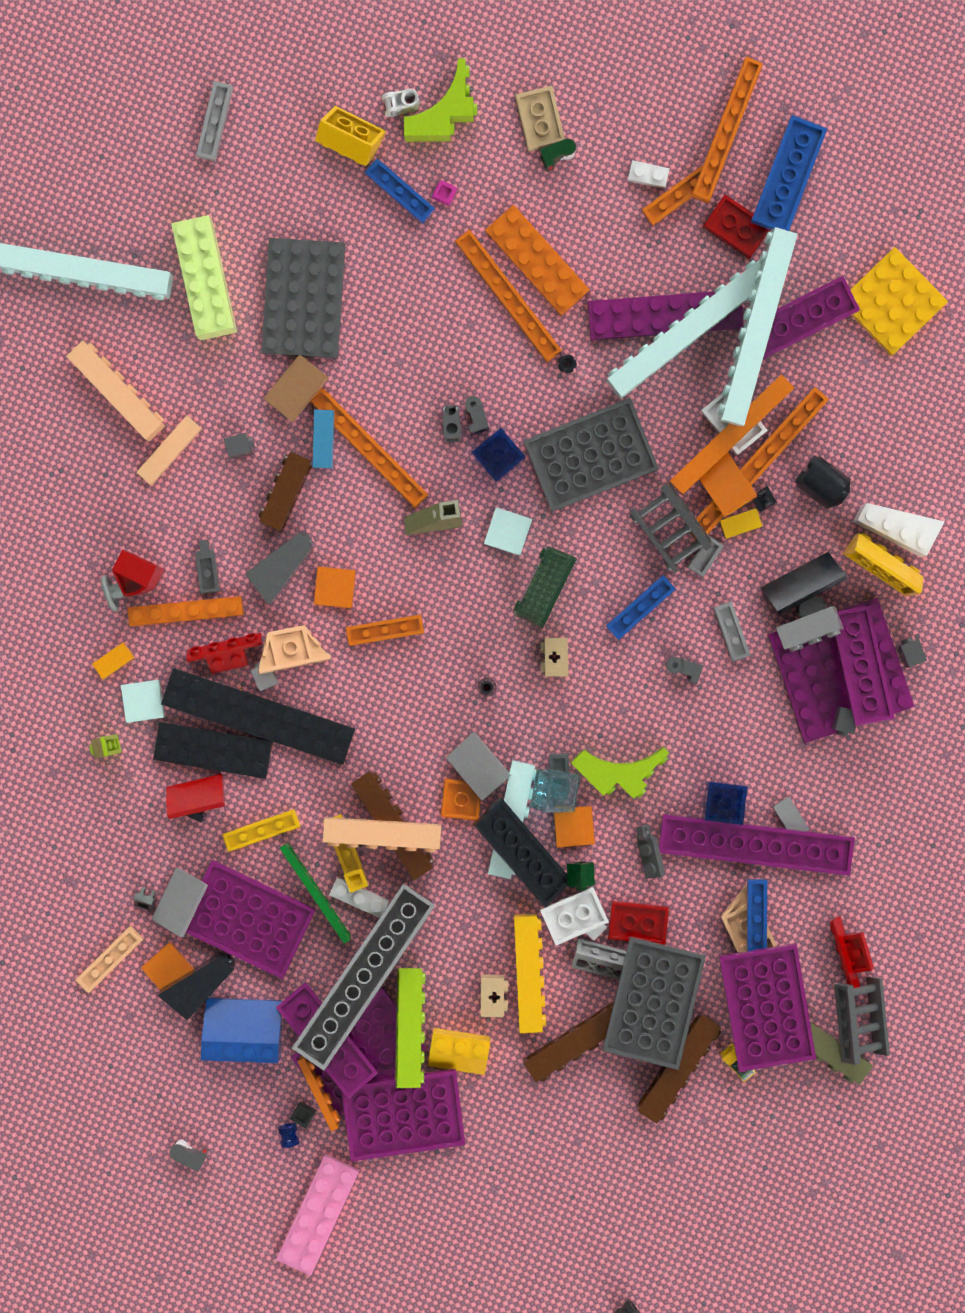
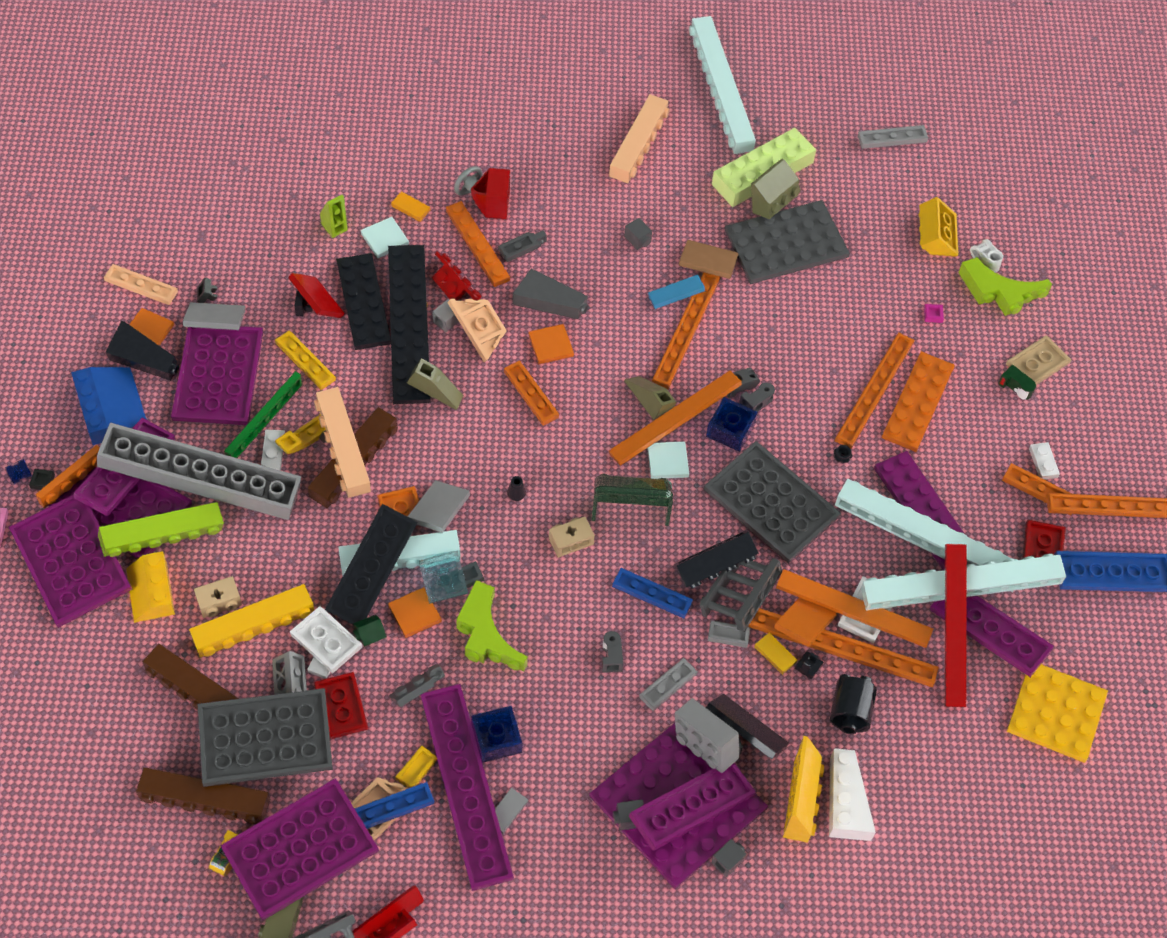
camera: 60 degrees right, 30 degrees down
light nougat tile [136,416,202,485] -> none
reddish brown brick [258,451,313,532] -> none
blue plate [365,158,435,224] -> none
none -> yellow tile [395,745,437,788]
none -> olive slope [407,358,464,410]
none -> orange tile [609,370,742,466]
none -> black slope [674,531,759,589]
none -> olive slope [751,159,800,219]
none -> red tile [945,544,967,707]

